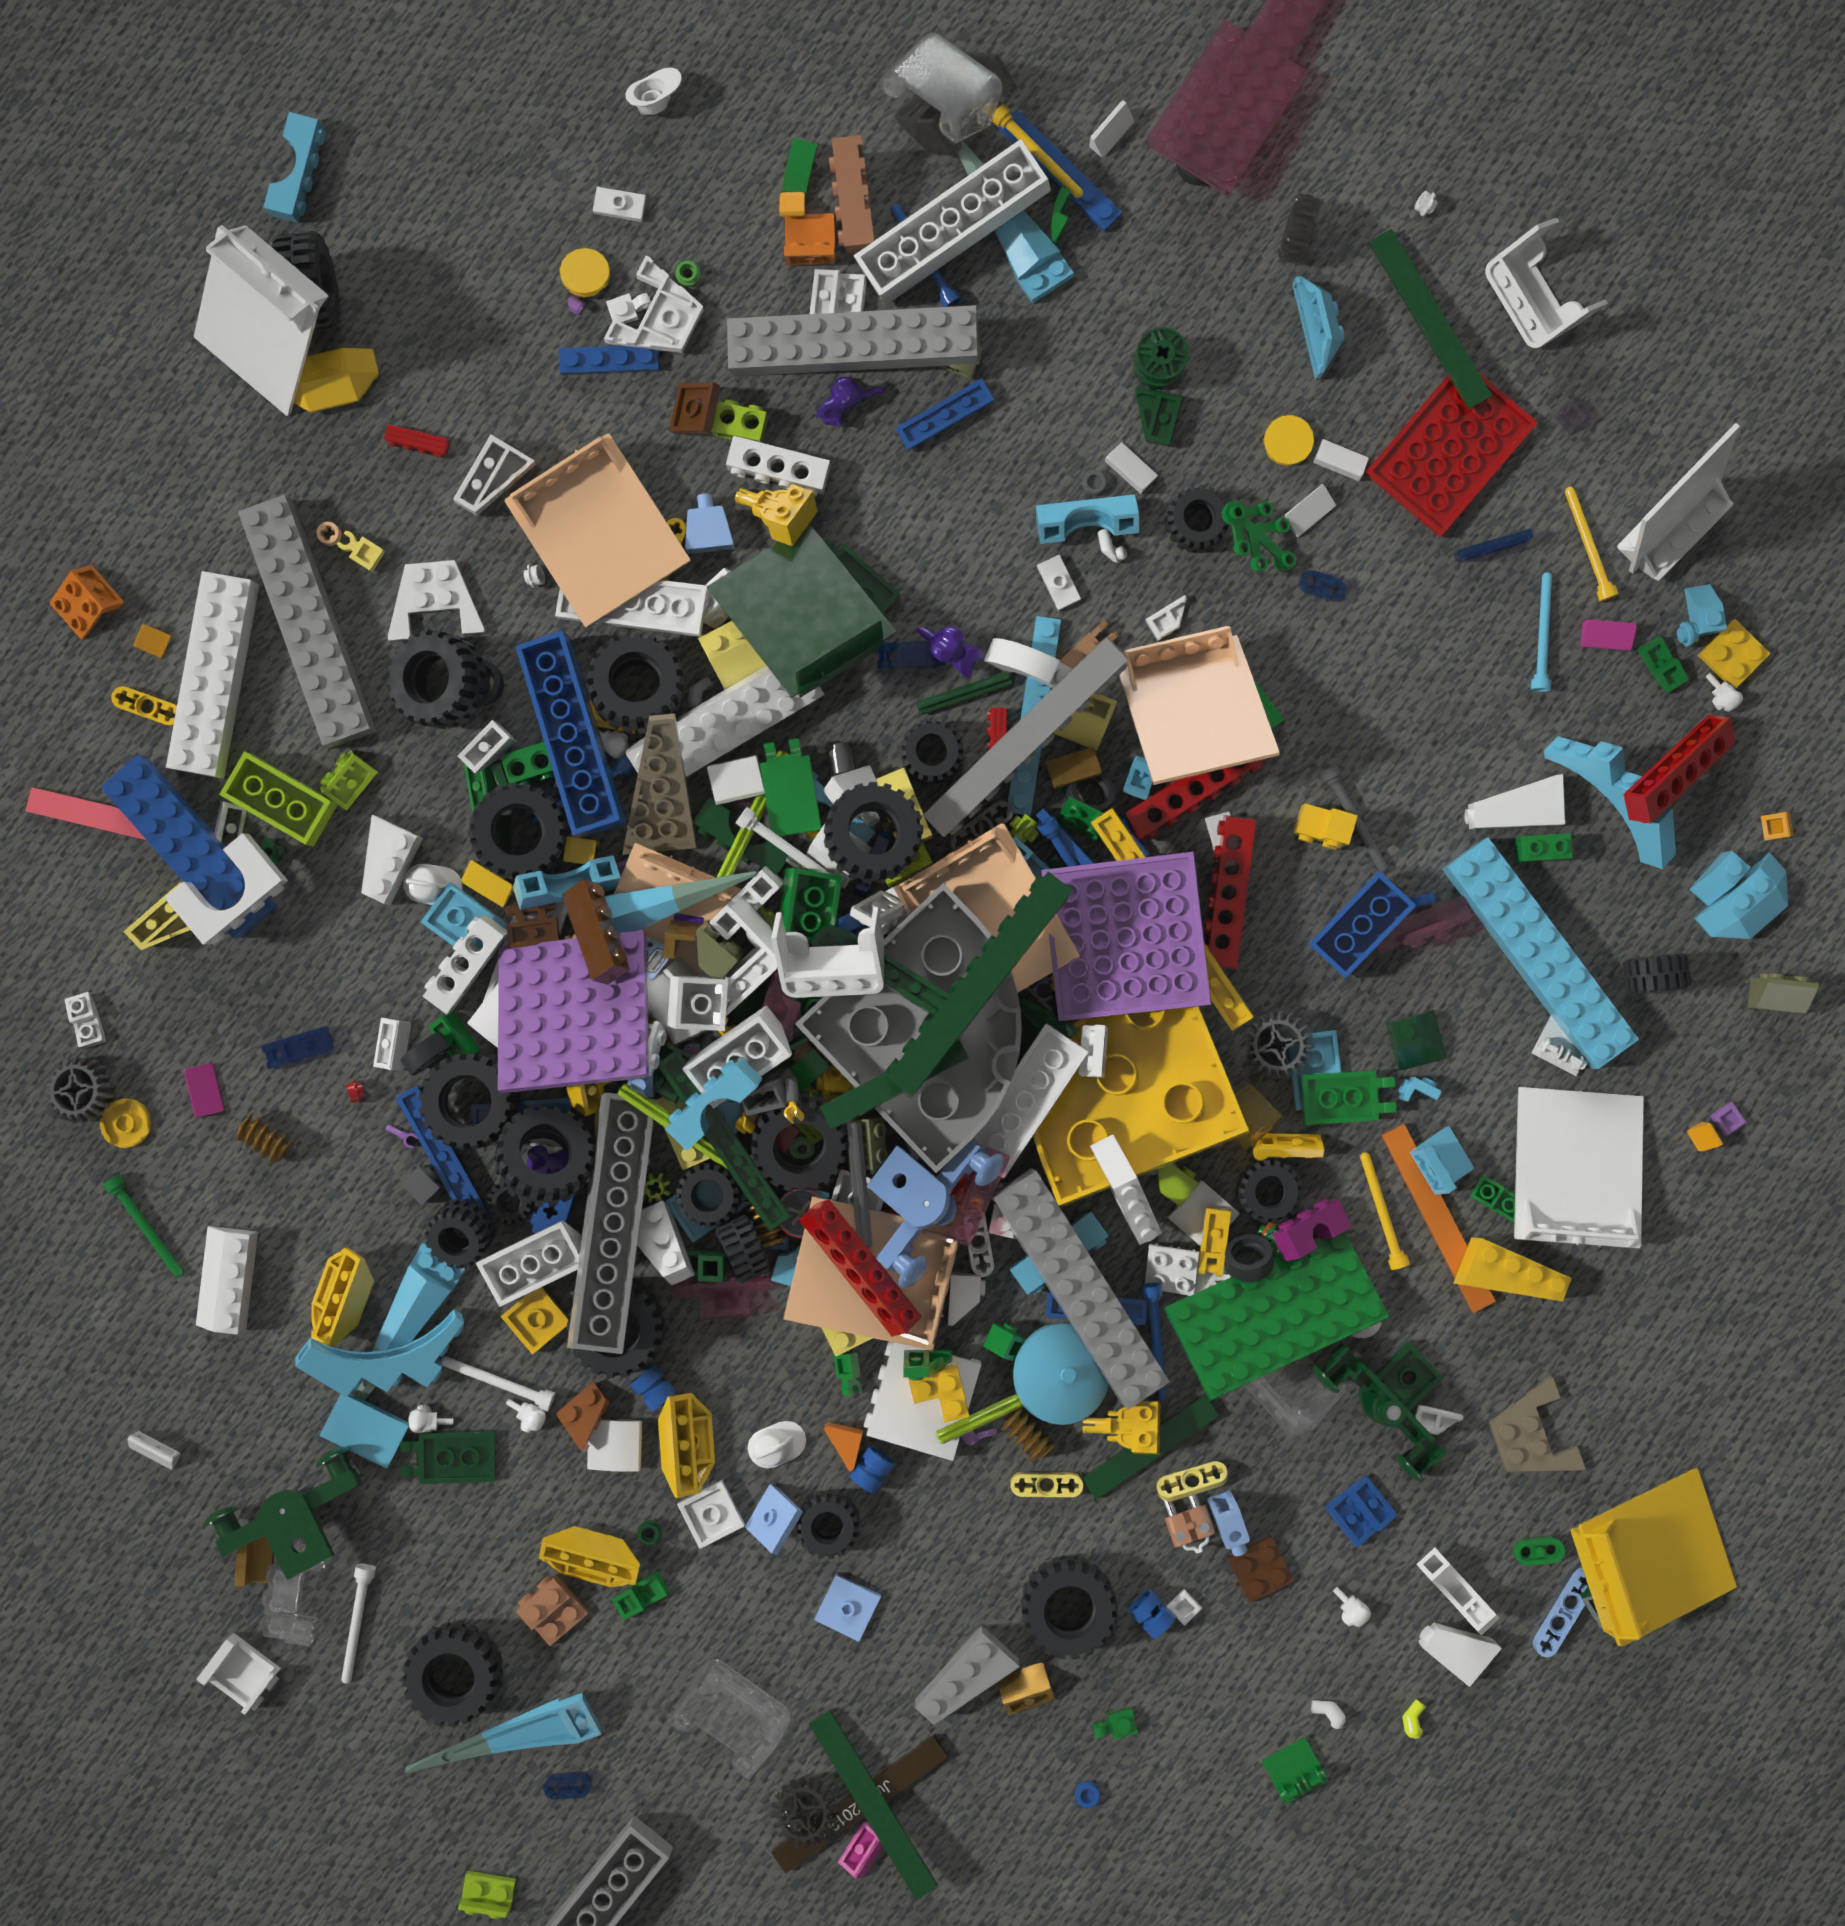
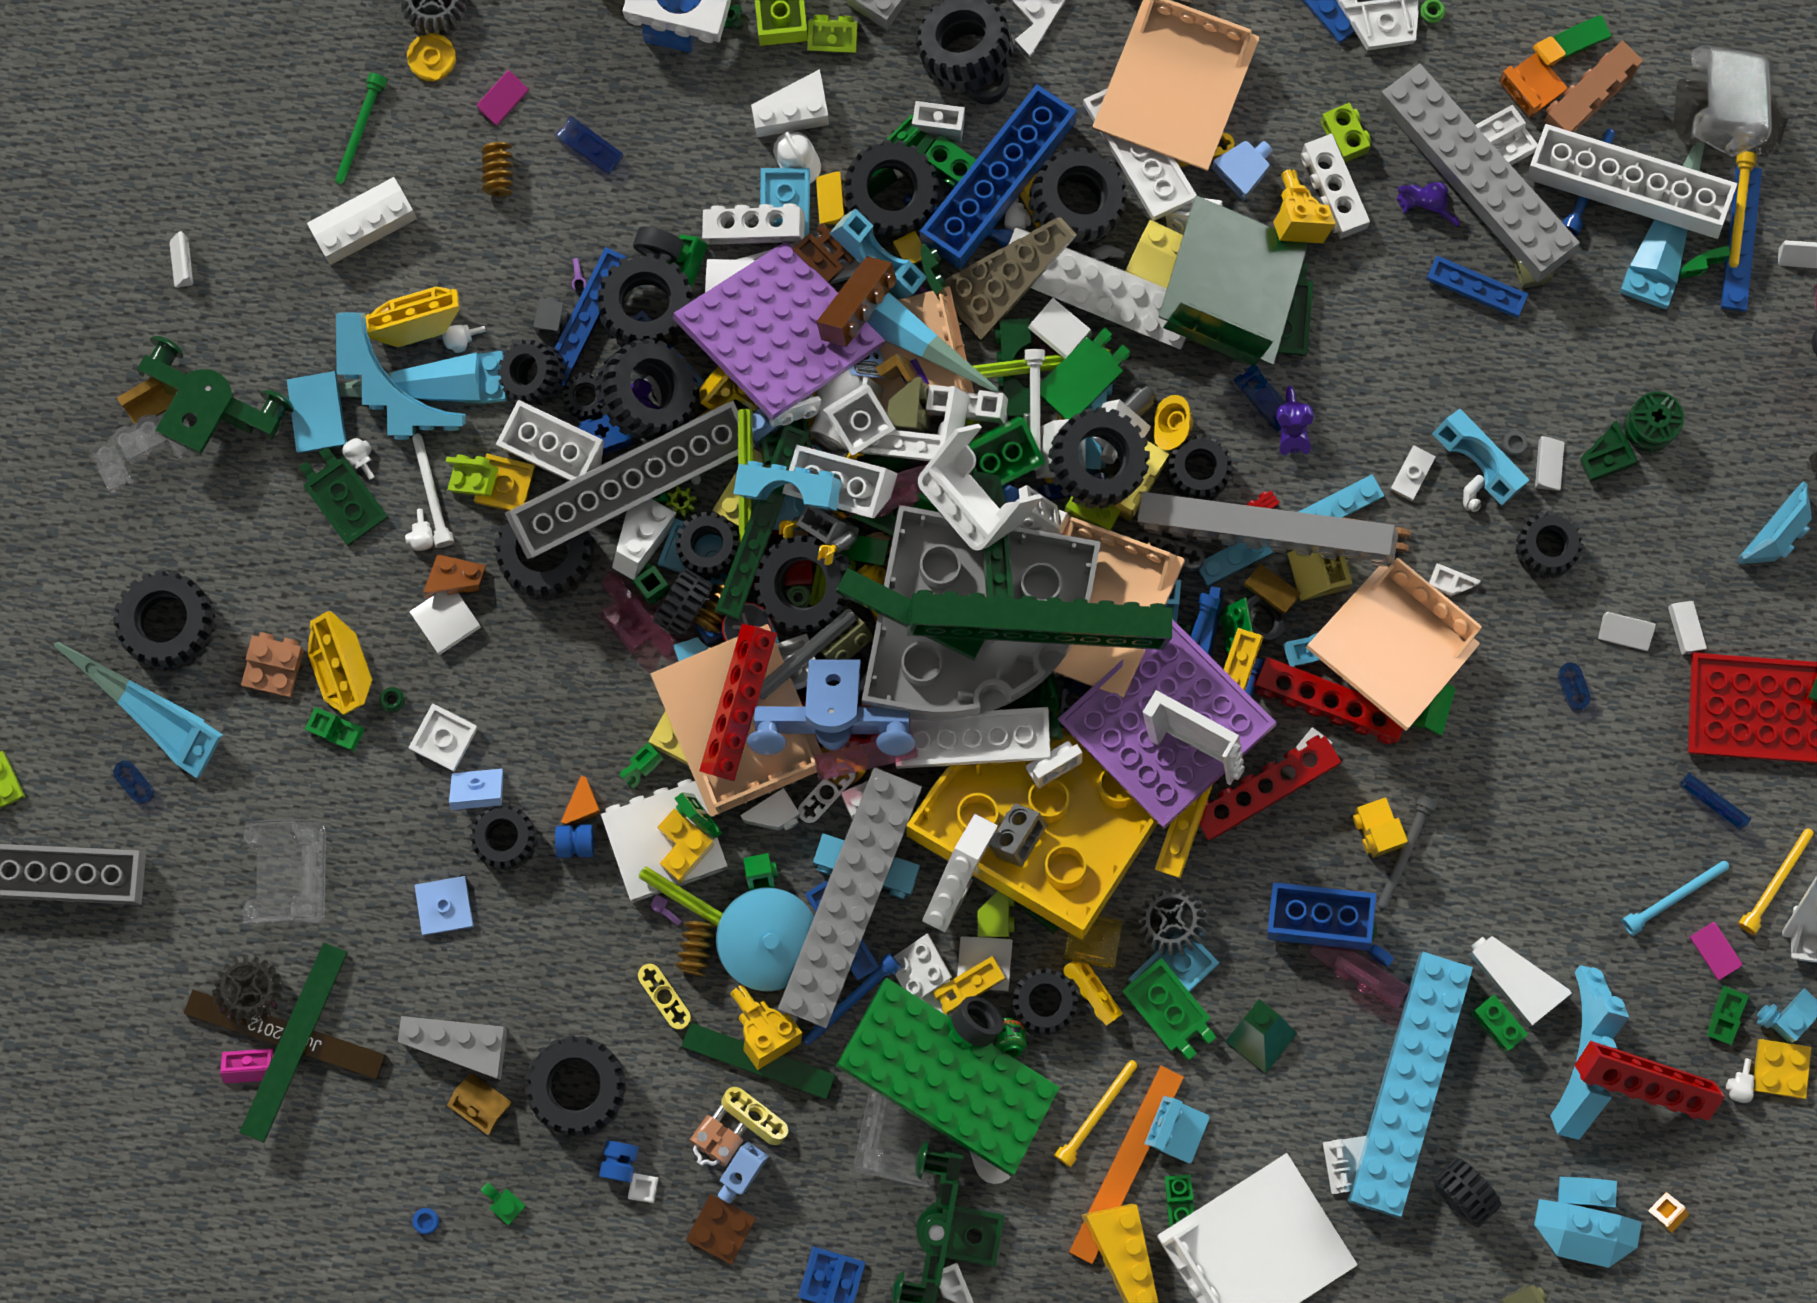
camera: 55 degrees right, 10 degrees down
white panel [196,1633,281,1715] -> none
white piece [342,1564,376,1684] -> none
red plate [346,1080,365,1103] -> none
white slope [373,1018,411,1071] -> none
white plate [524,564,545,588] -> none
blue wheel [629,1364,676,1412] -> none
yellow wedge [658,1393,715,1498] -> none
reddish brown plate [669,382,720,435] -> none
white piece [748,1421,806,1468] -> none
dark green axle [916,671,1012,715] -> none
white arch [984,638,1072,688] -> none
lime gear [1009,814,1039,844] -> none
green plant [1222,500,1296,572] -> none
yellow tile [1263,415,1314,466] -> none
magenta arch [1272,1198,1352,1261] -> none
medium azure bracket [1398,1076,1442,1102] -> none
none -> white piece [442,325,486,353]
none -> lime bracket [445,454,499,497]
none -> dark green slope [921,244,947,301]
none -> dark grey brick [989,803,1048,867]
none -> white panel [1143,690,1245,785]
none -> yellow piece [1154,395,1194,450]

